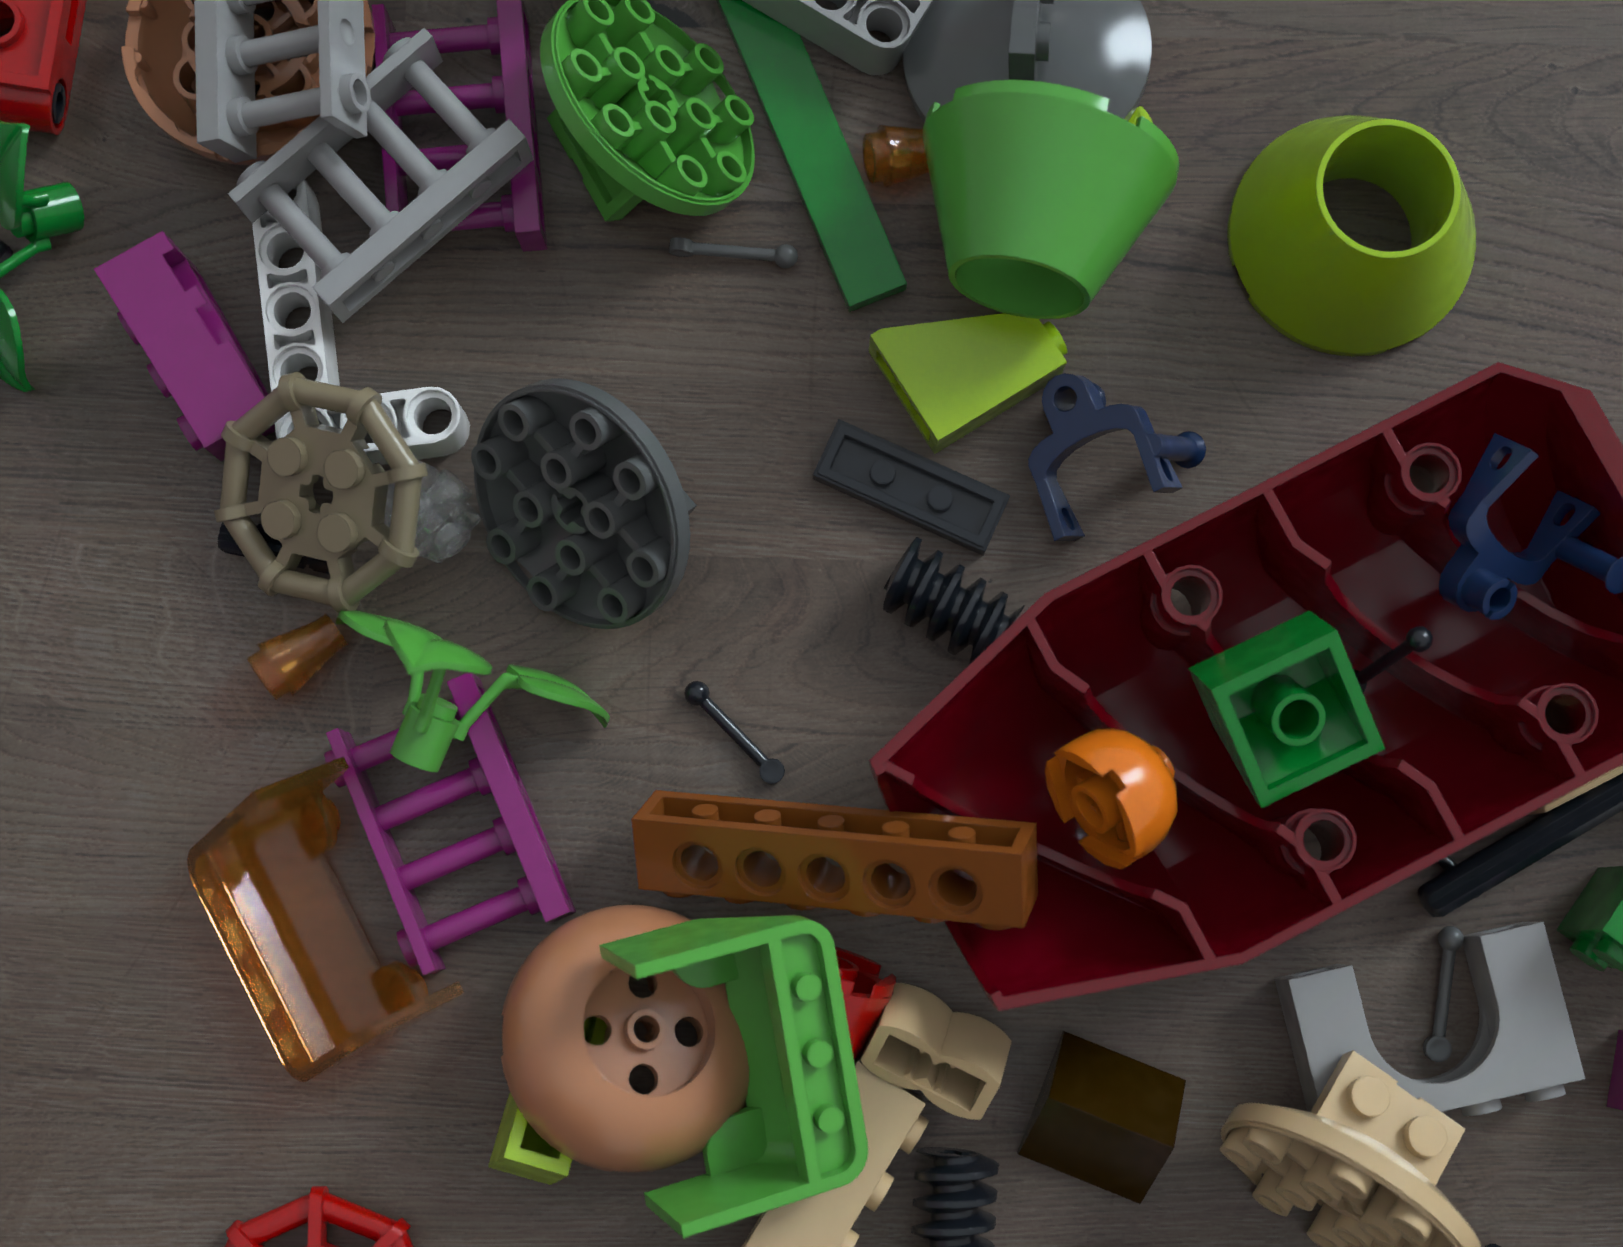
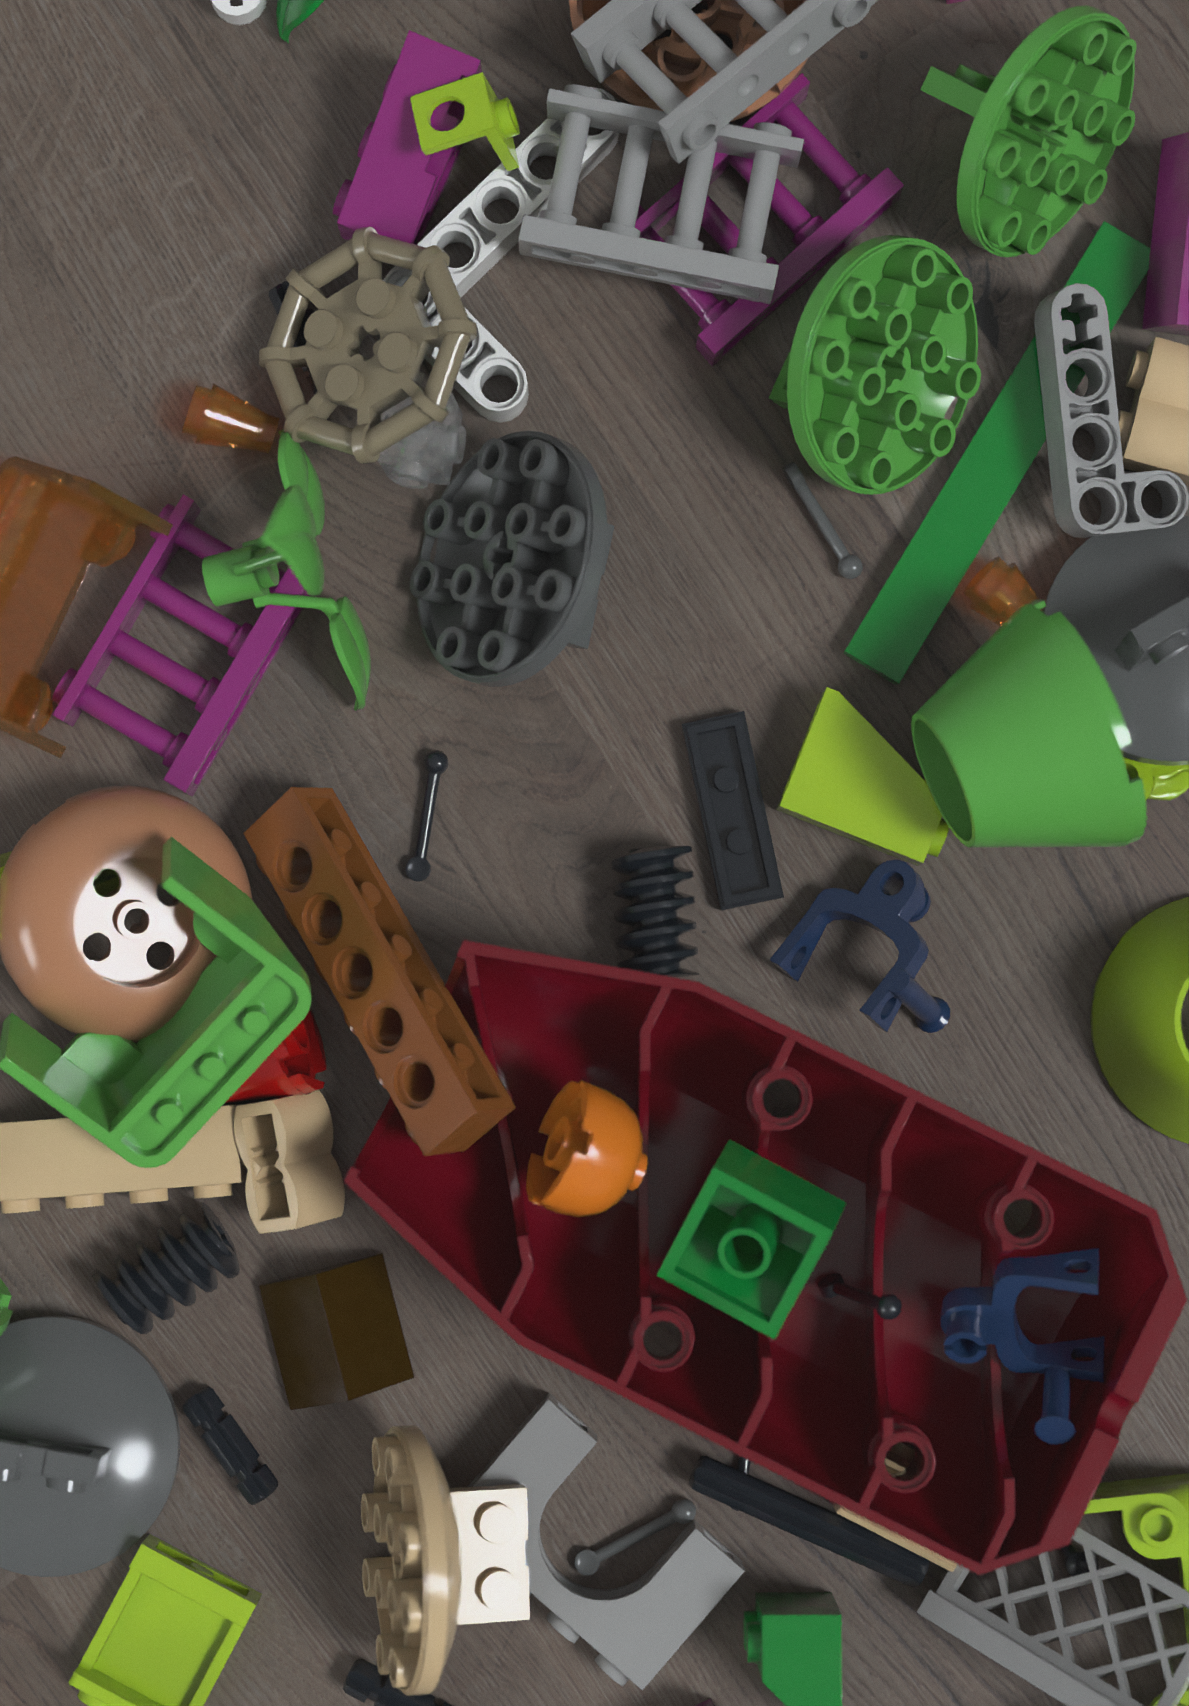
camera: 50 degrees right, 5 degrees up
none -> lime bracket [410,72,520,172]

